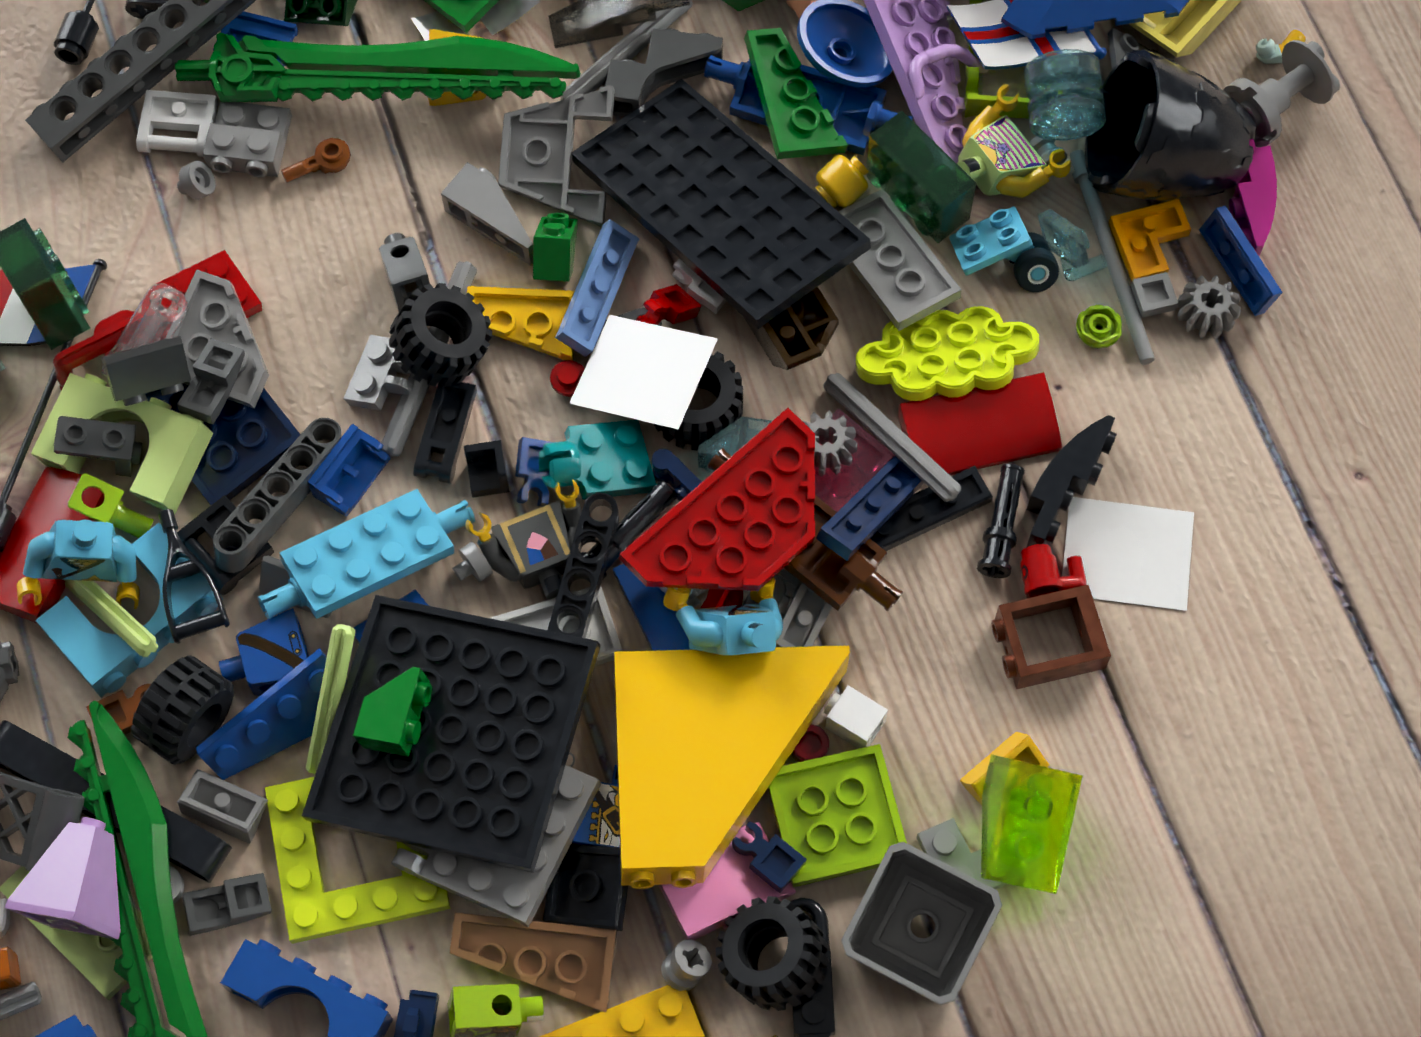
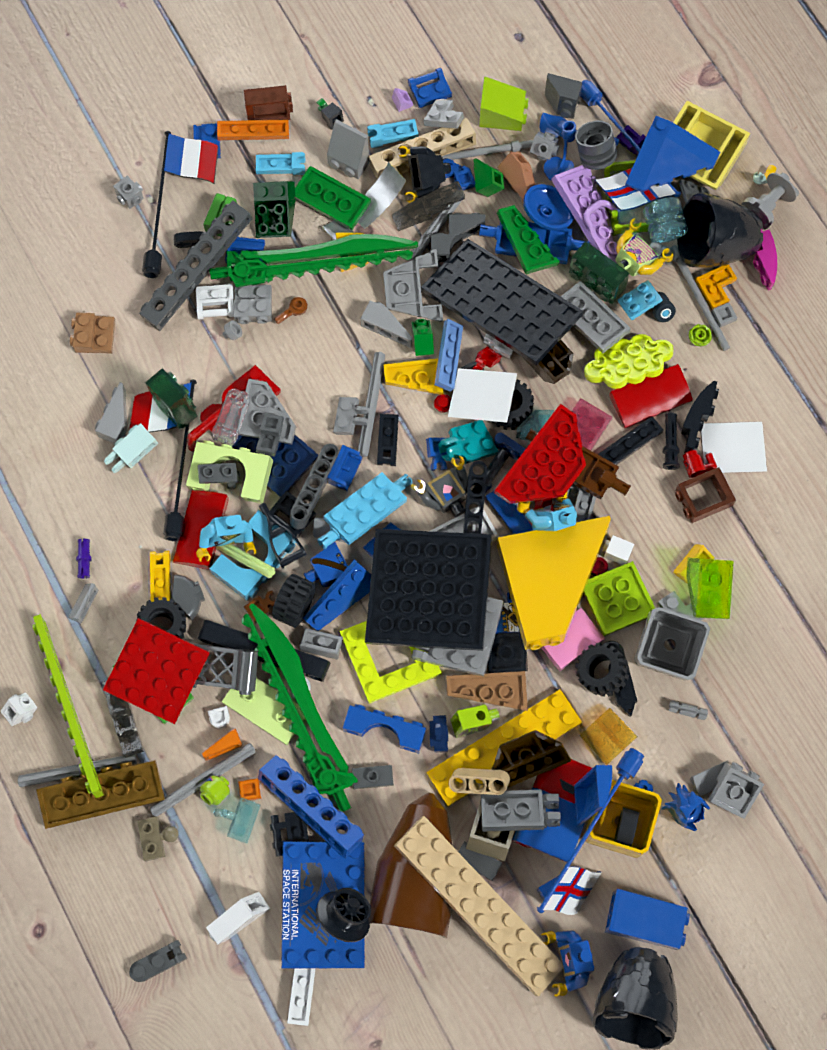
camera: 10 degrees left, 5 degrees up
lavender slope [5,817,121,940] -> none
lime bracket [68,473,154,538] -> none
dark grey slope [101,336,191,406] -> none
dark grey slope [182,873,272,936] -> none
yellowish green axle [306,624,355,774] -> none
green slope [353,667,432,757] -> none
torso [379,233,430,312] -> none
black tyre [389,283,492,387] -> none
light grey tile [452,542,493,582] -> none
black panel [464,440,510,498] -> none
light grey wheel [661,940,712,991] -> none
dark blue plate [732,822,807,893] -> none
light grey gear [803,410,858,477] -> none
yellow head [814,155,869,208] -> none
dark blue plate [816,456,924,561] -> none
light grey axle [823,373,961,502] -> none
clear light blue plate [1038,209,1107,281] -> none
light grey gear [1178,275,1241,338] -> none
blue tile [1199,205,1283,316] -> none

